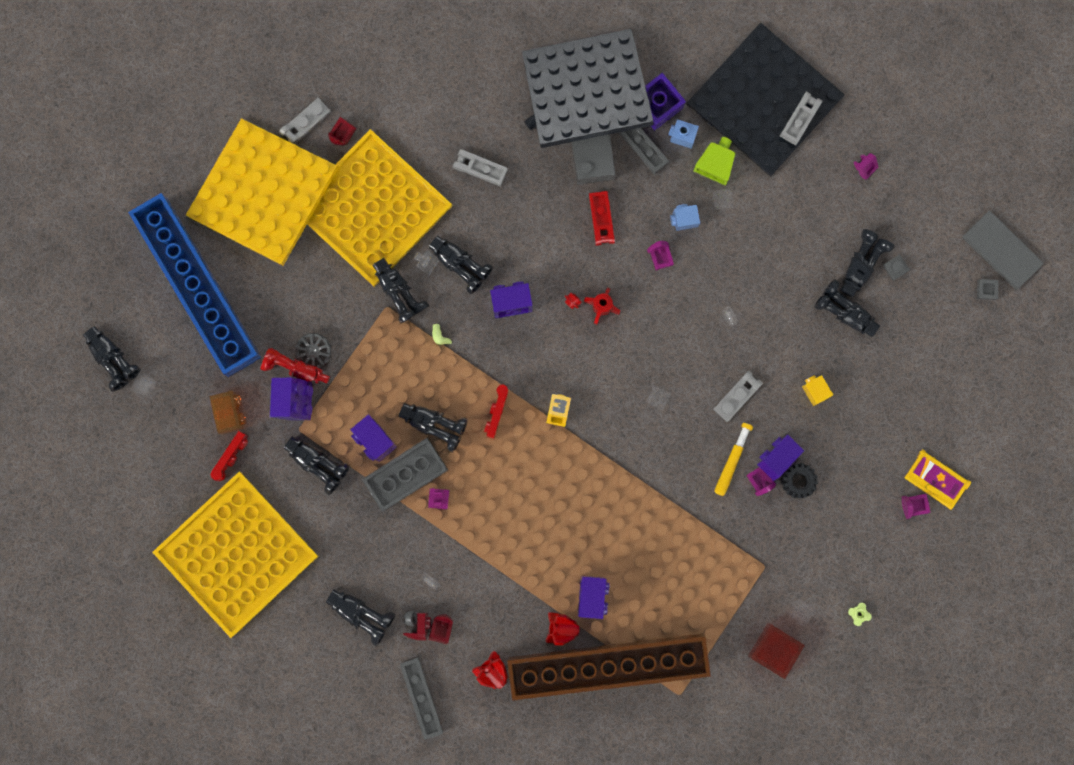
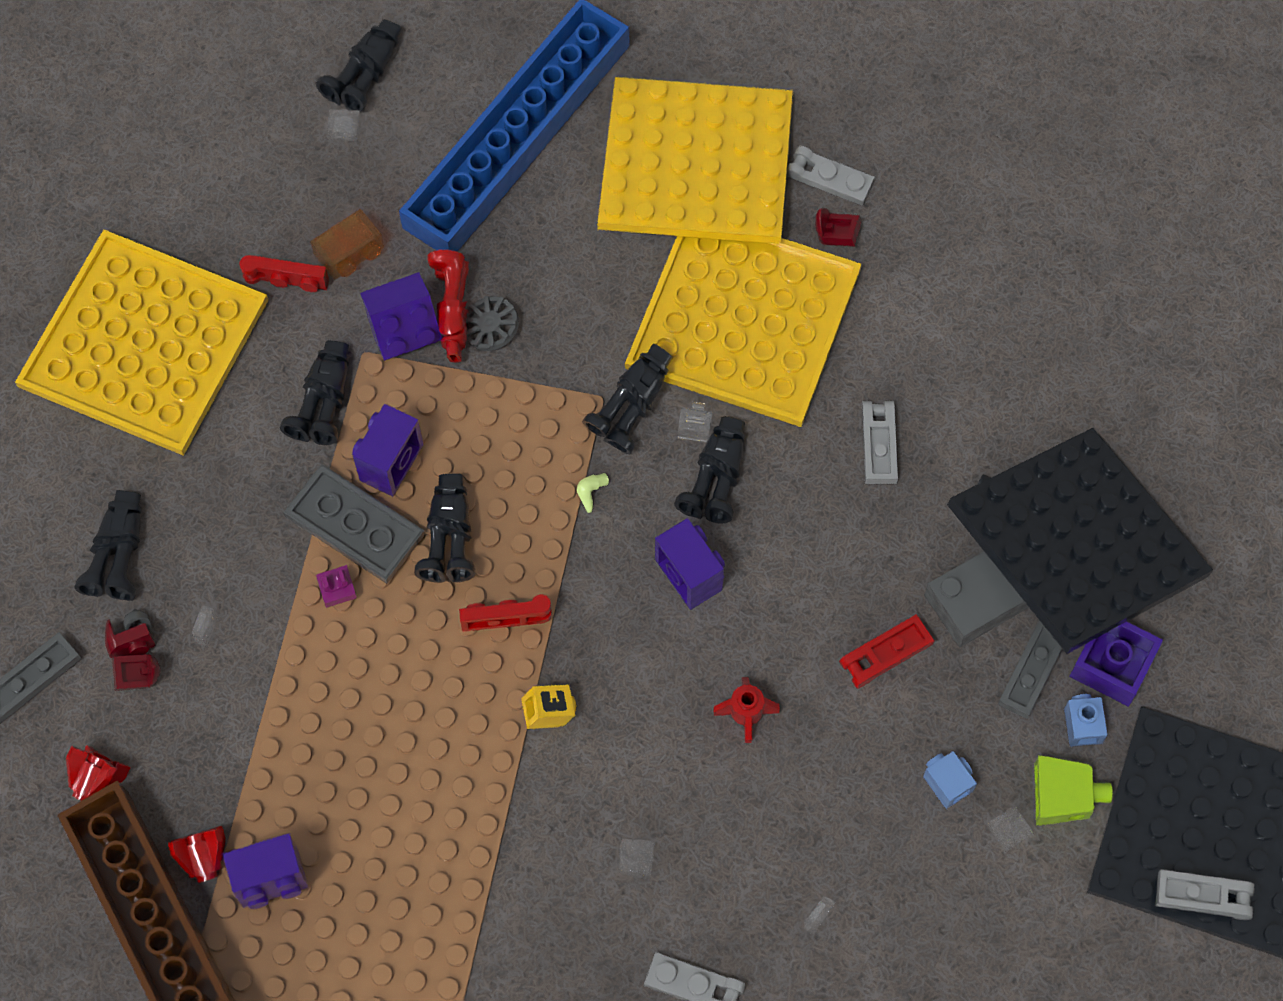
camera: 70 degrees right, 15 degrees down
red plate [565,292,582,309] -> none
magenta tile [647,241,674,271] -> none

